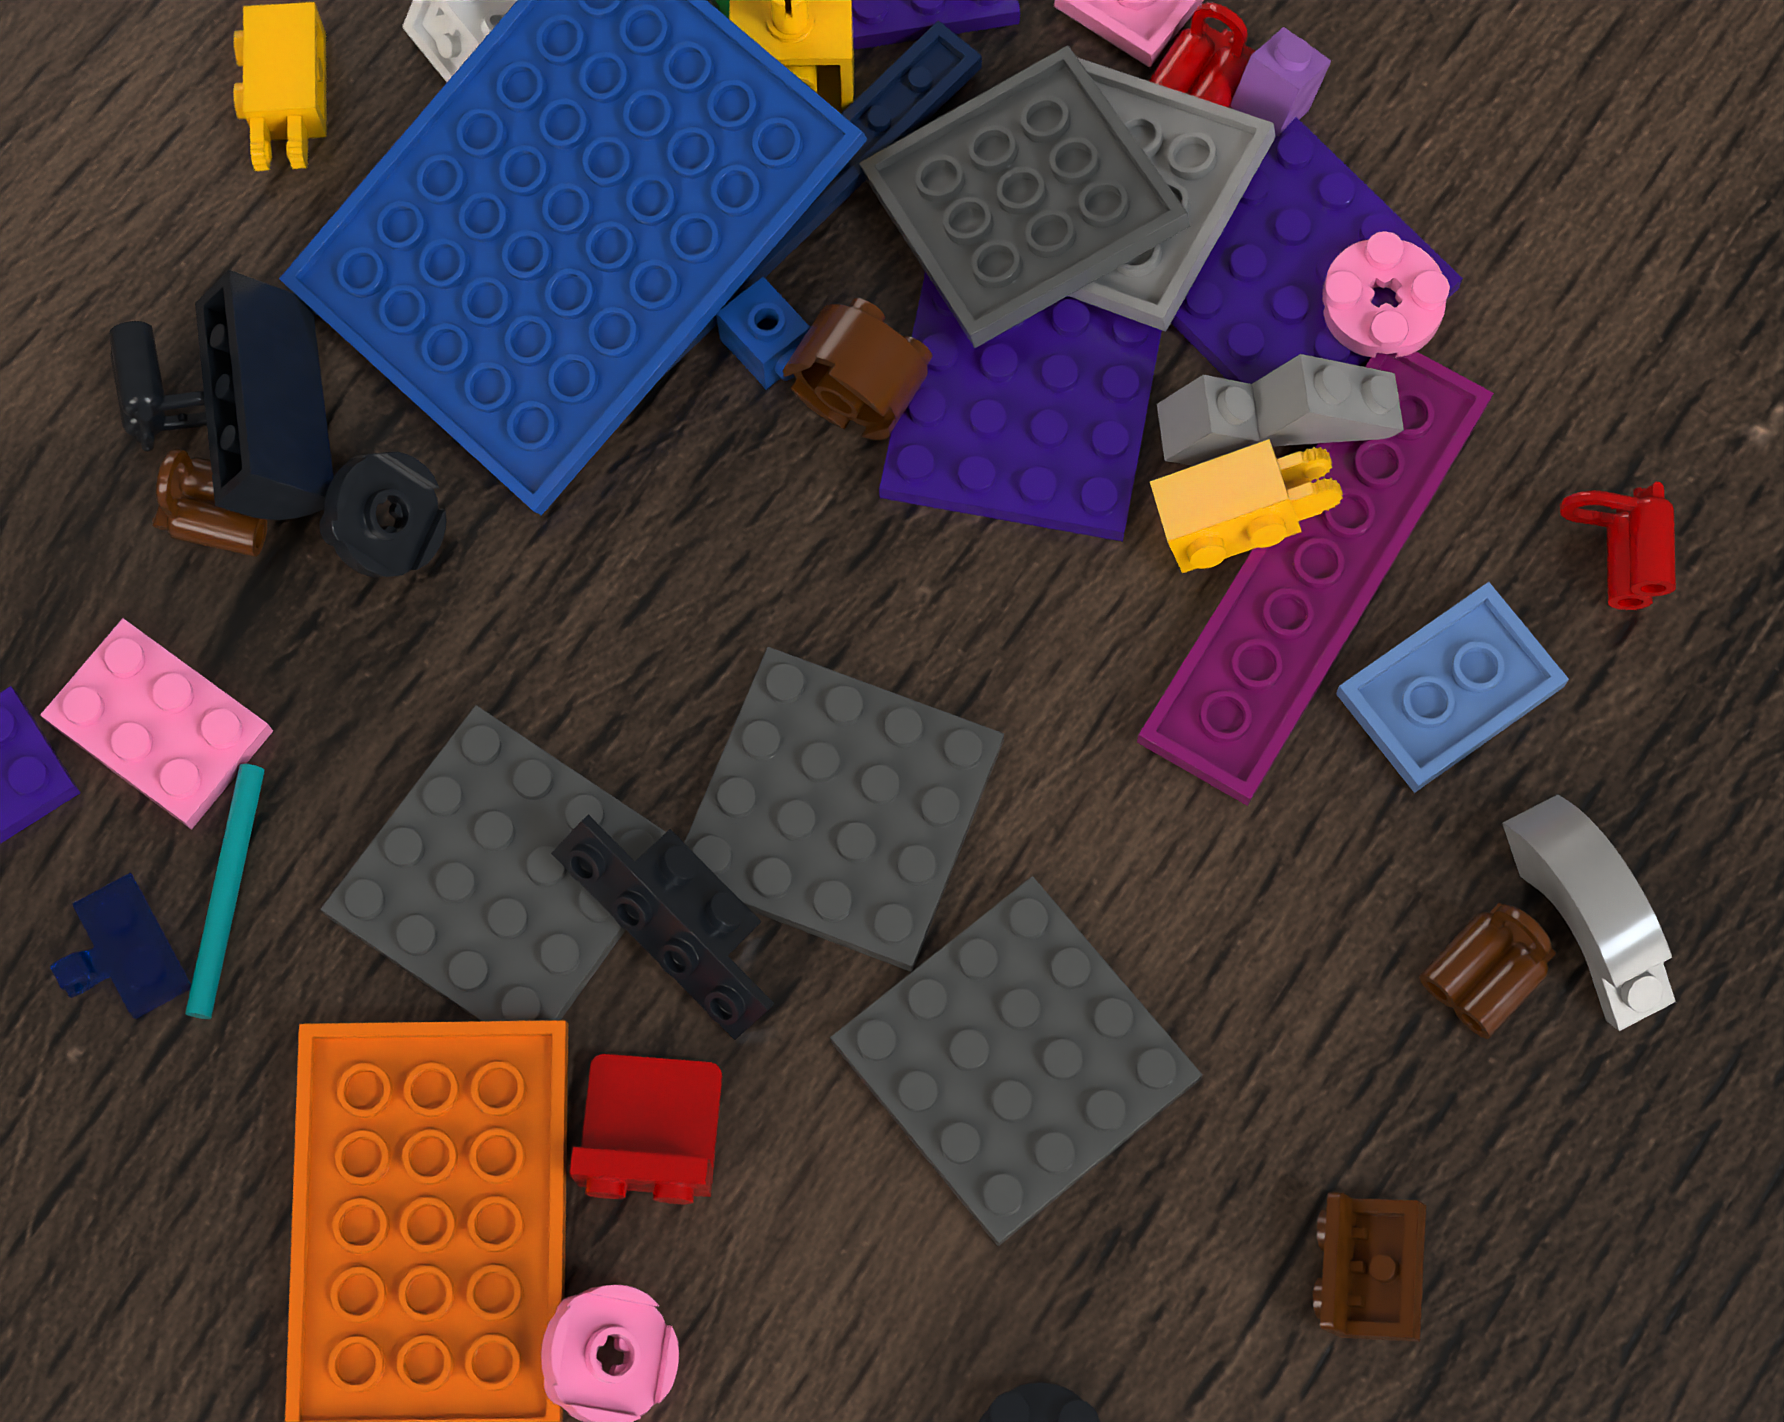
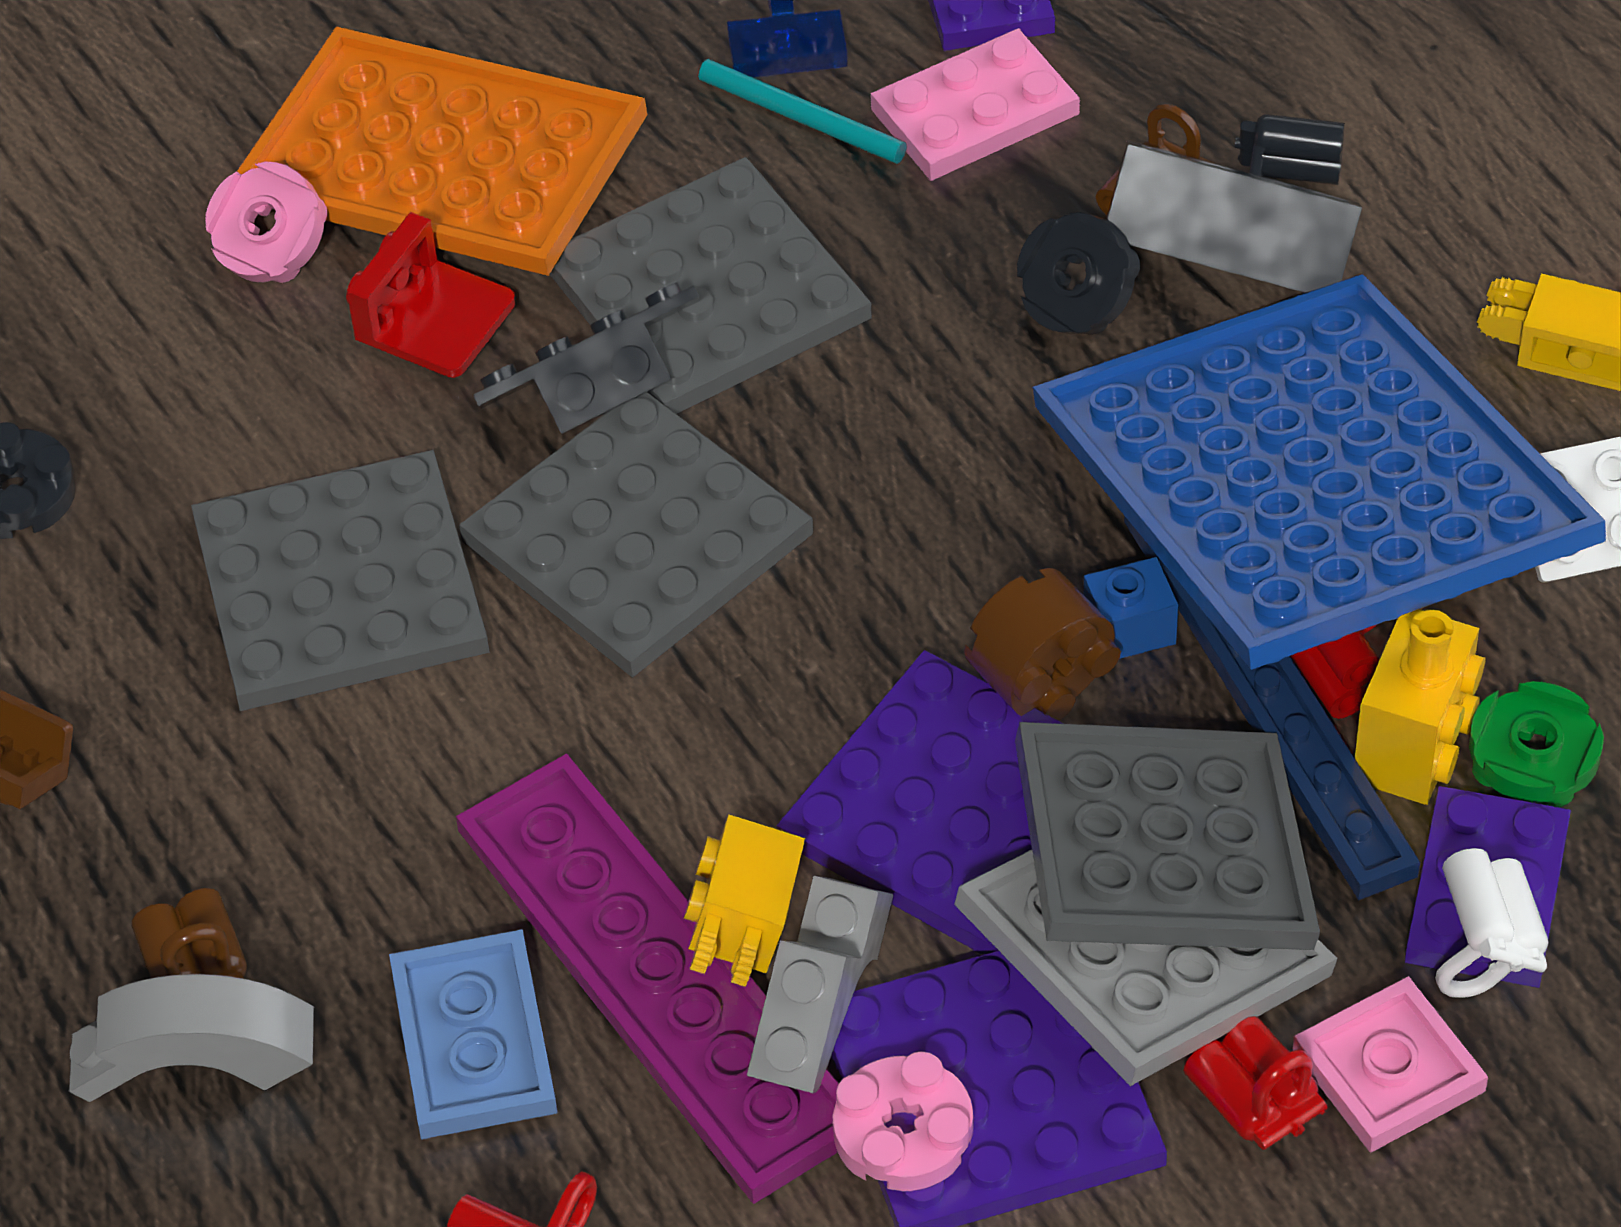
camera: 115 degrees right, 20 degrees down
medium lavender brick [1230,27,1331,136] -> none

